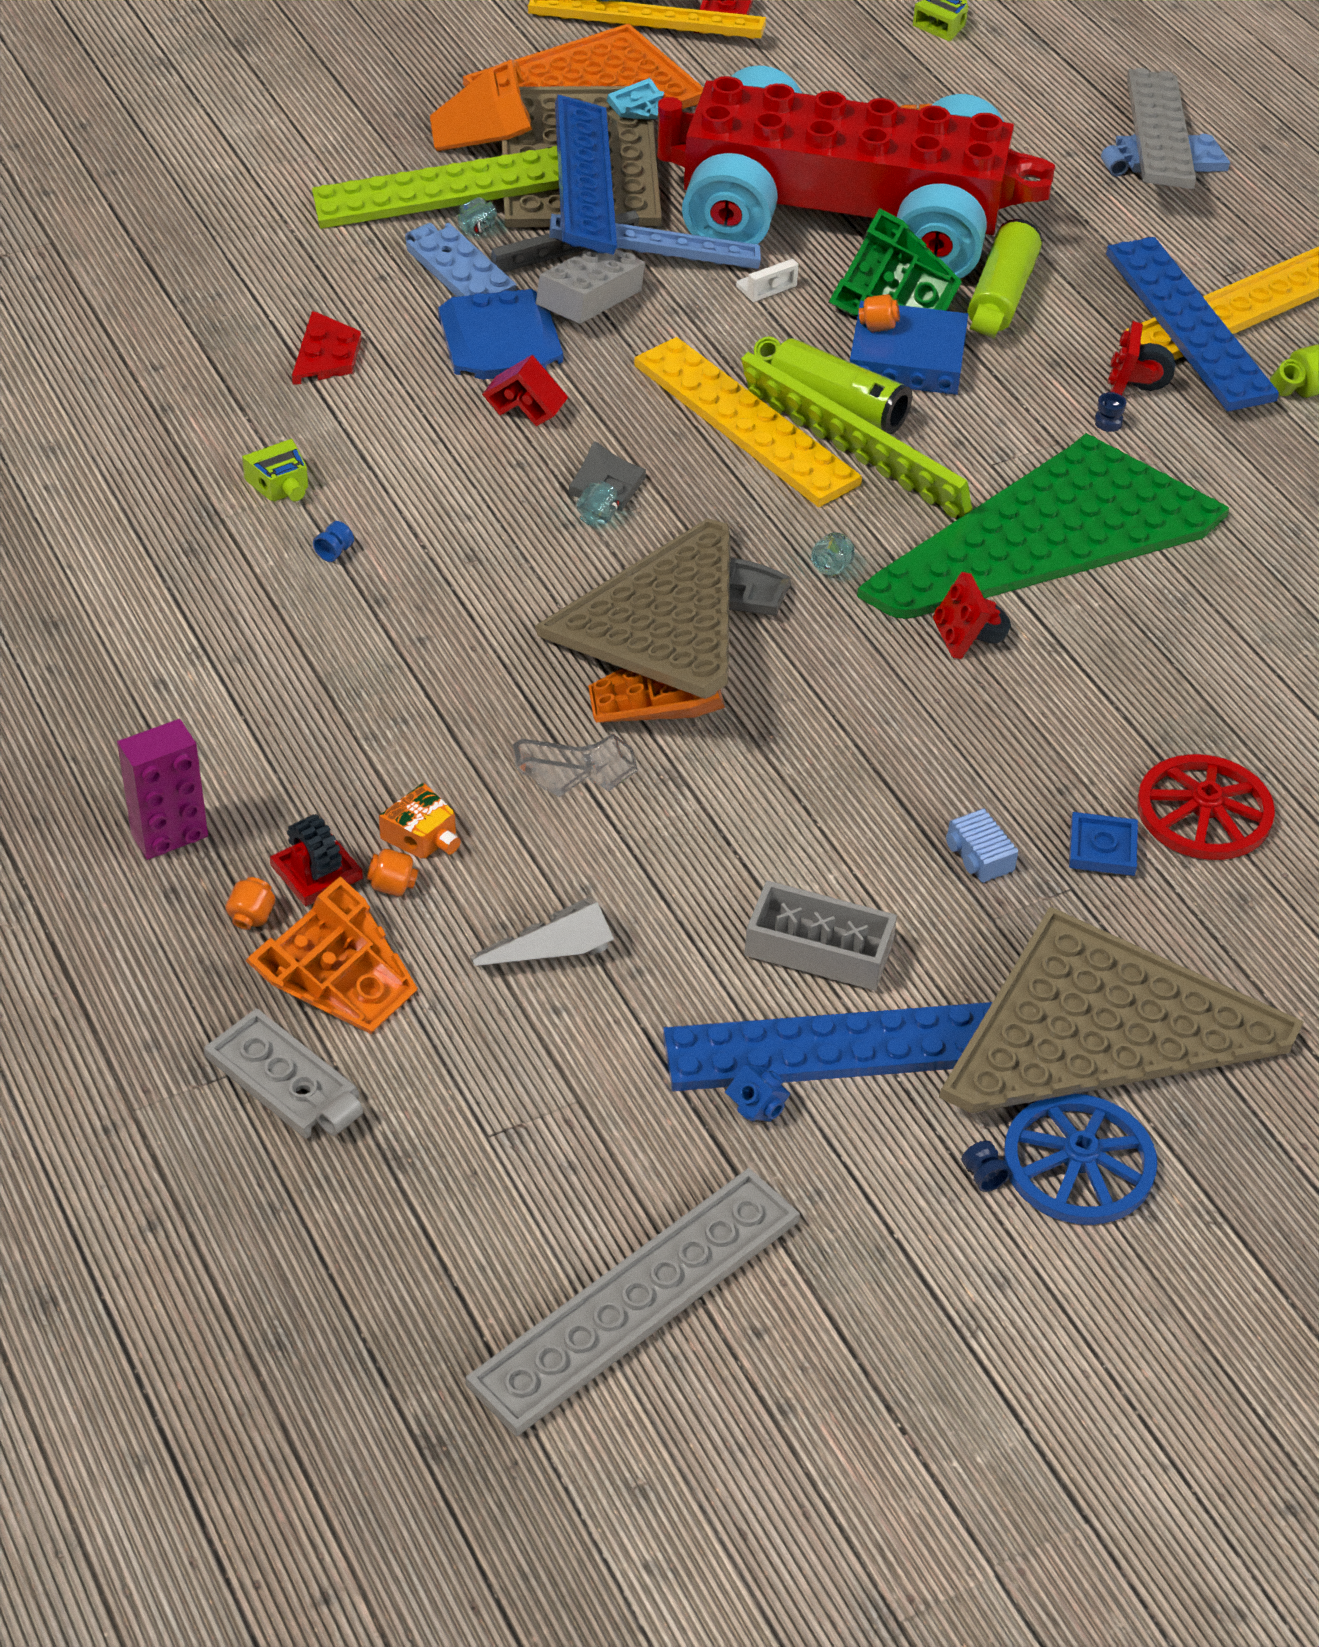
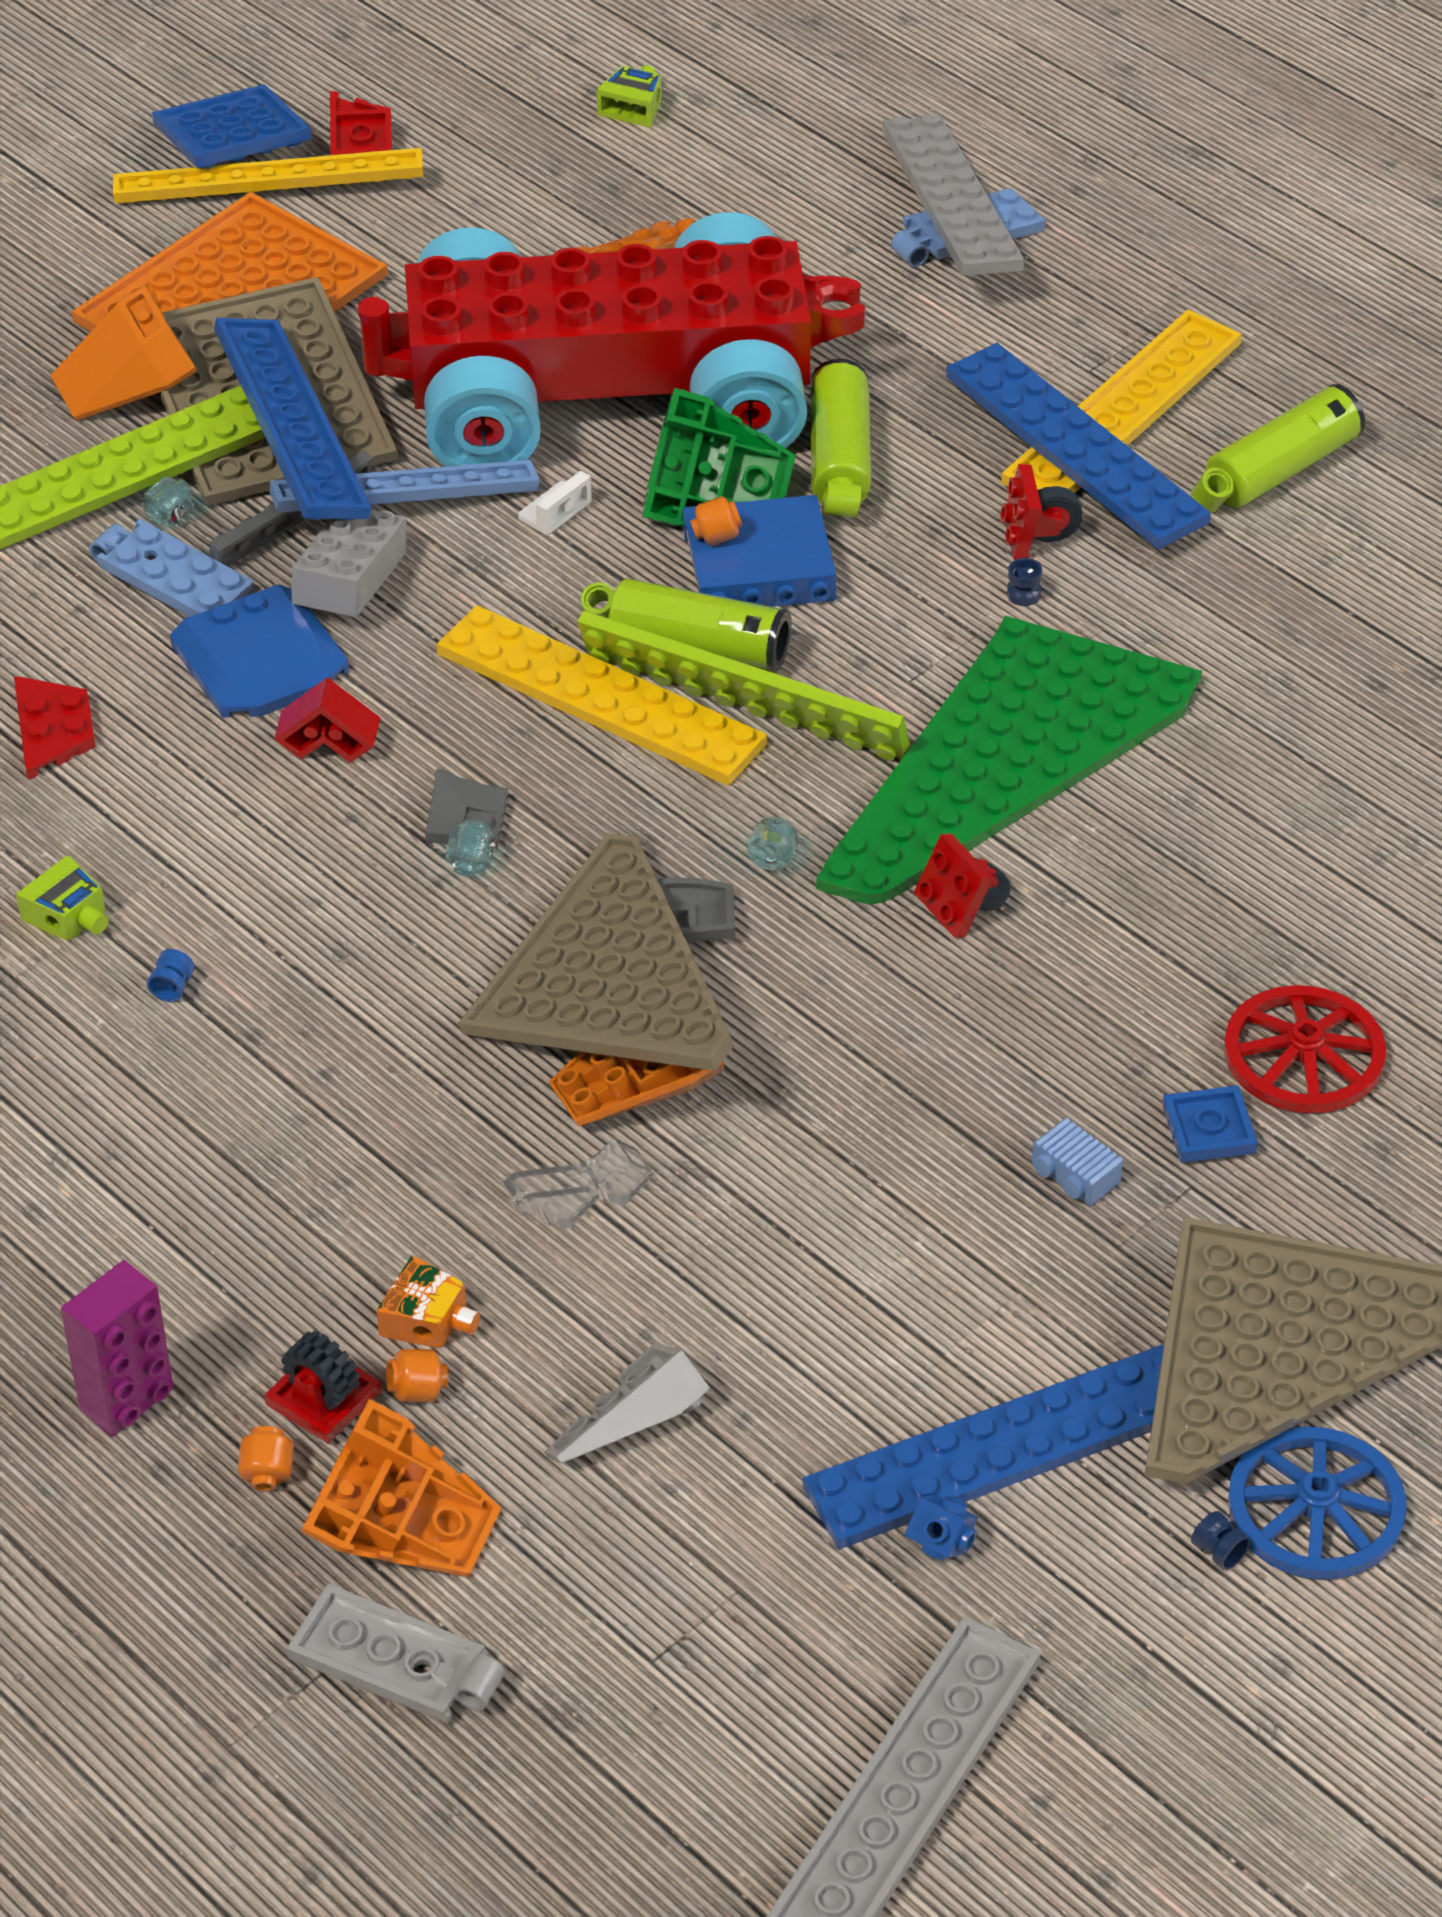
camera: 15 degrees left, 0 degrees up
medium azure slope [607,78,664,119] -> none
light grey brick [744,880,897,991] -> none

